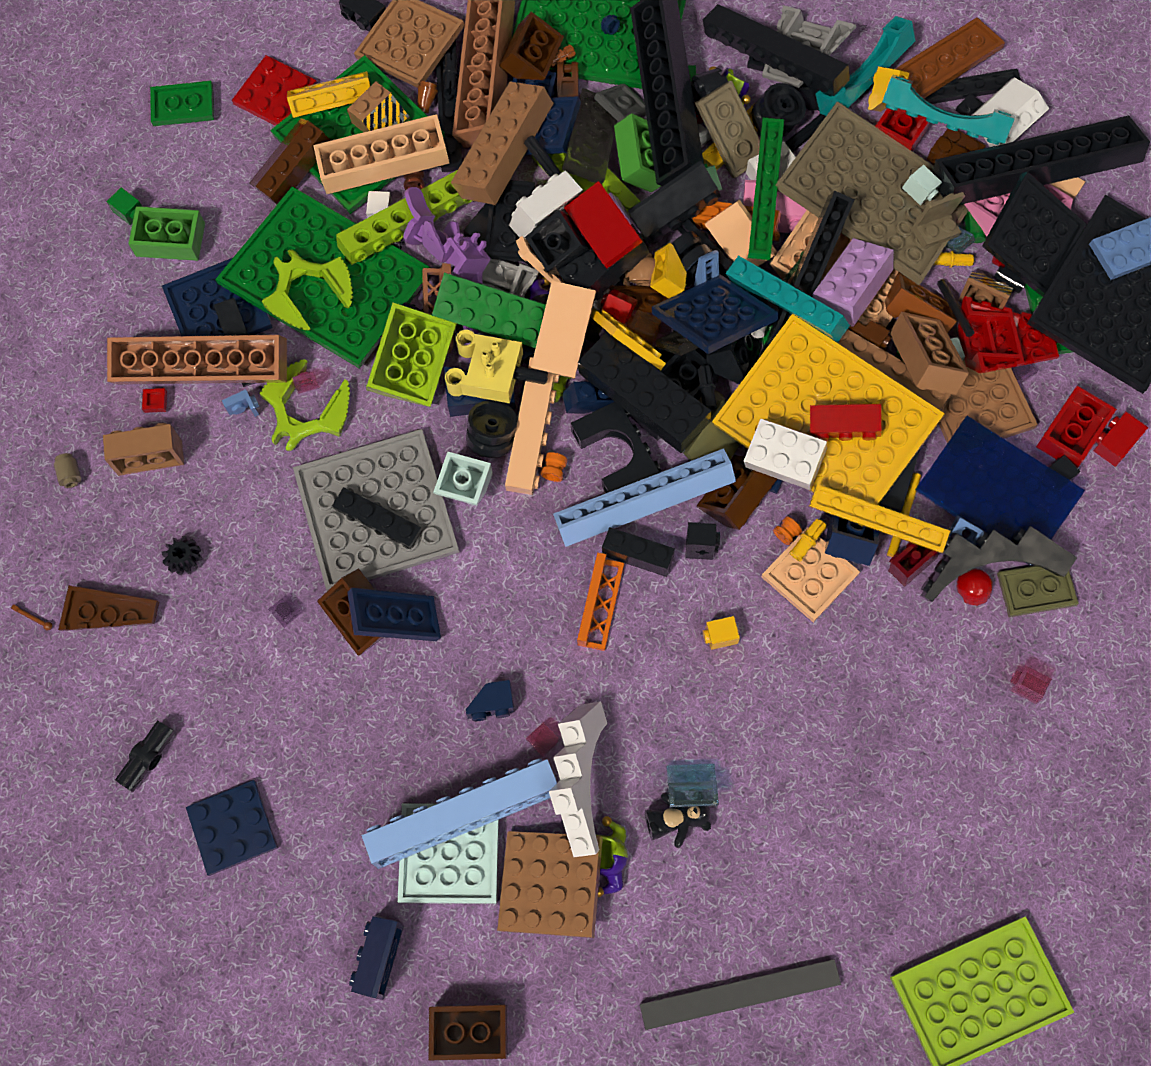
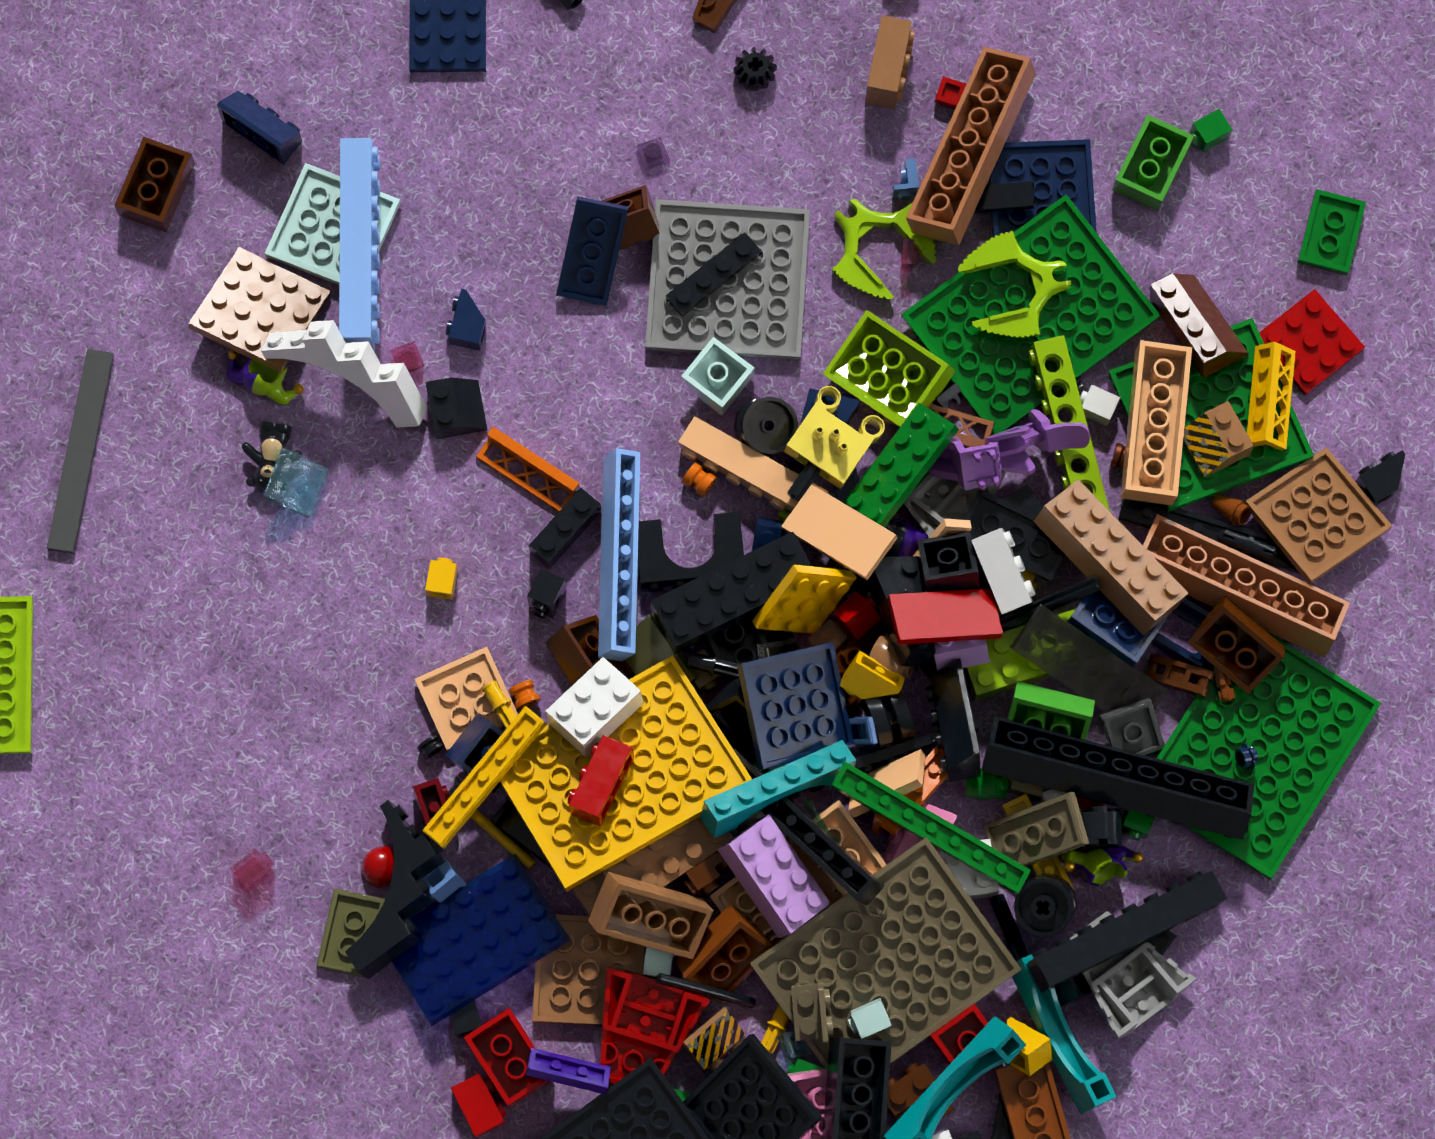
camera: 105 degrees right, 5 degrees up
none -> black bush [417,735,444,760]
none -> black slope [426,377,487,440]
none -> dark purple plate [526,1048,611,1094]

